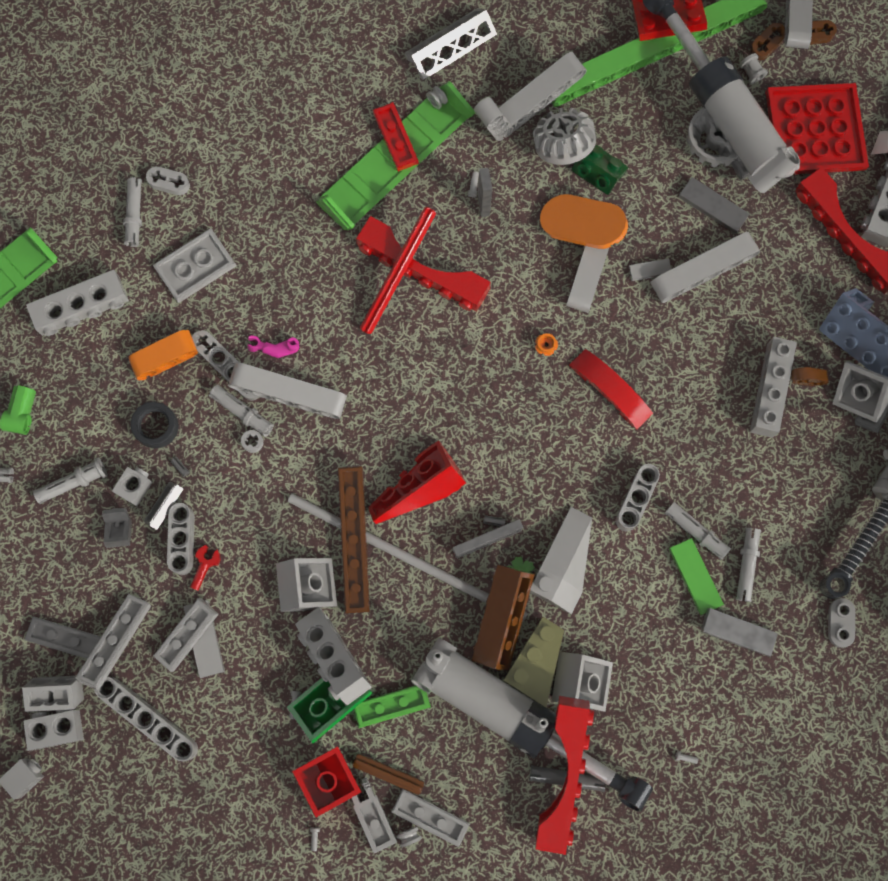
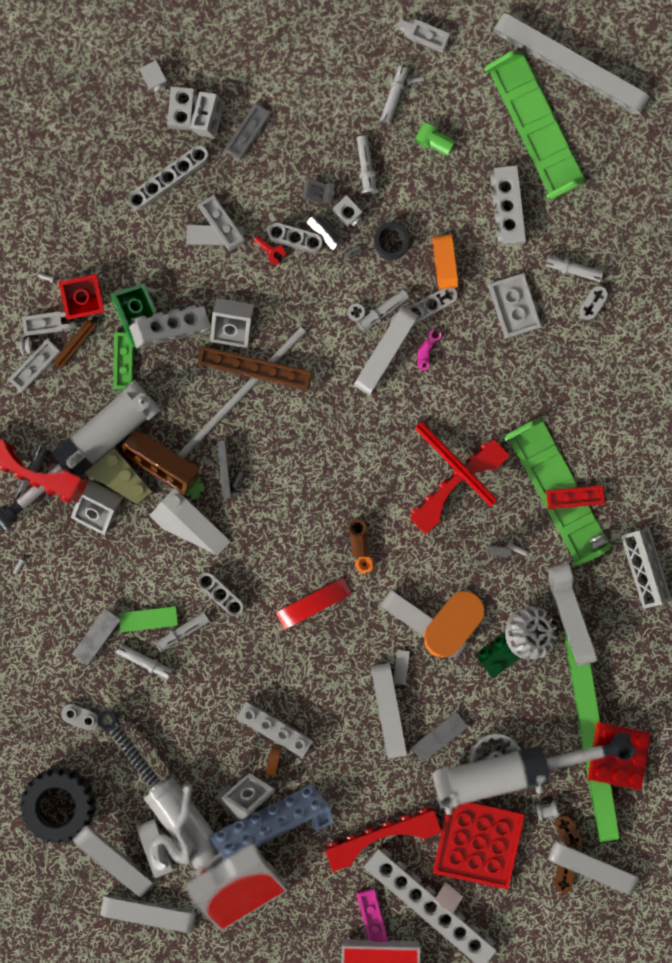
camera: 105 degrees right, 10 degrees up
light grey tile [75,594,151,691] -> none
red wedge [368,440,466,524] -> none
none -> reddish brown piece [348,519,369,557]

